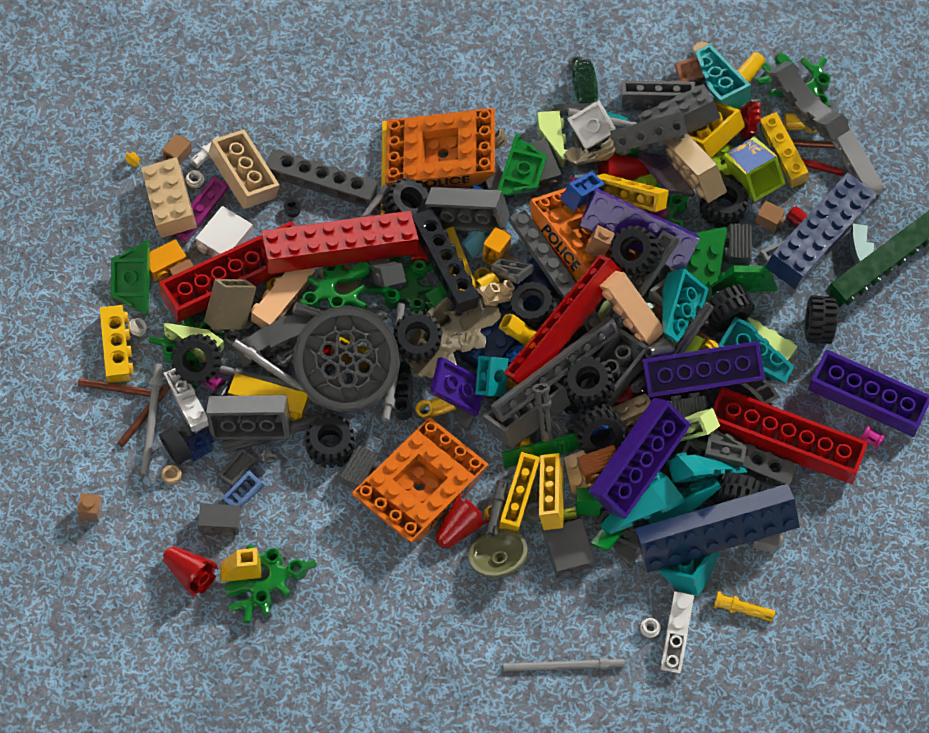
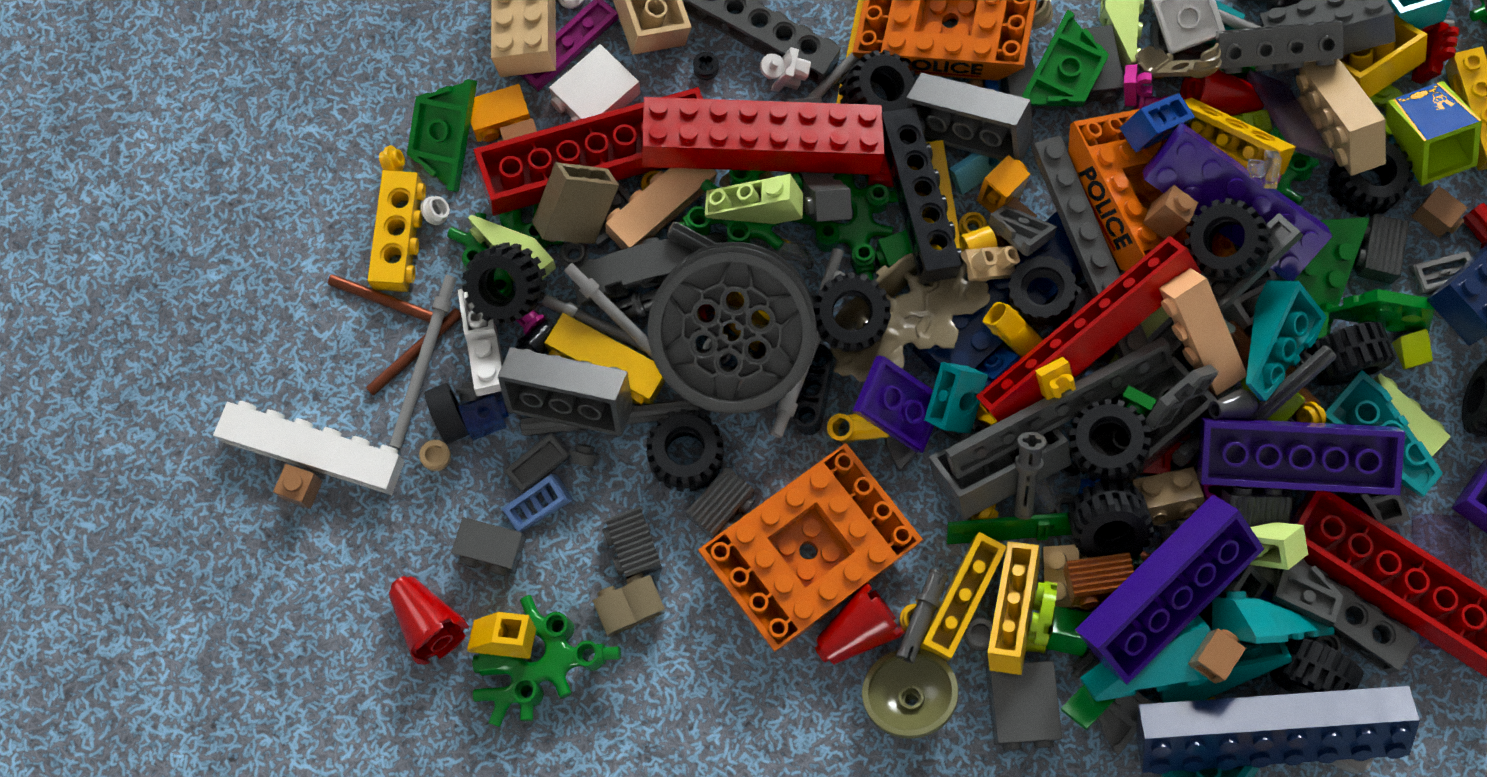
camera: 15 degrees right, 10 degrees up
none -> white brick [213,401,405,495]
none -> yellow plate [379,145,405,171]
none -> dark tan brick [592,573,666,637]
none -> dark grey brick [602,507,662,579]
none -> yellowish green slope [705,174,803,224]
none -> white hips [760,47,811,92]
none -> lime plate [1028,581,1058,646]
none -> yellow tile [1035,357,1076,400]
none -> green plate [1122,385,1157,417]
none -> dark pink tile [1124,64,1153,106]
none -> dark grey tile [1146,364,1219,429]
none -> medium nougat brick [1188,628,1246,684]
none -> clear tile [1247,150,1282,189]
none -> neon yellow slope [1392,329,1433,370]

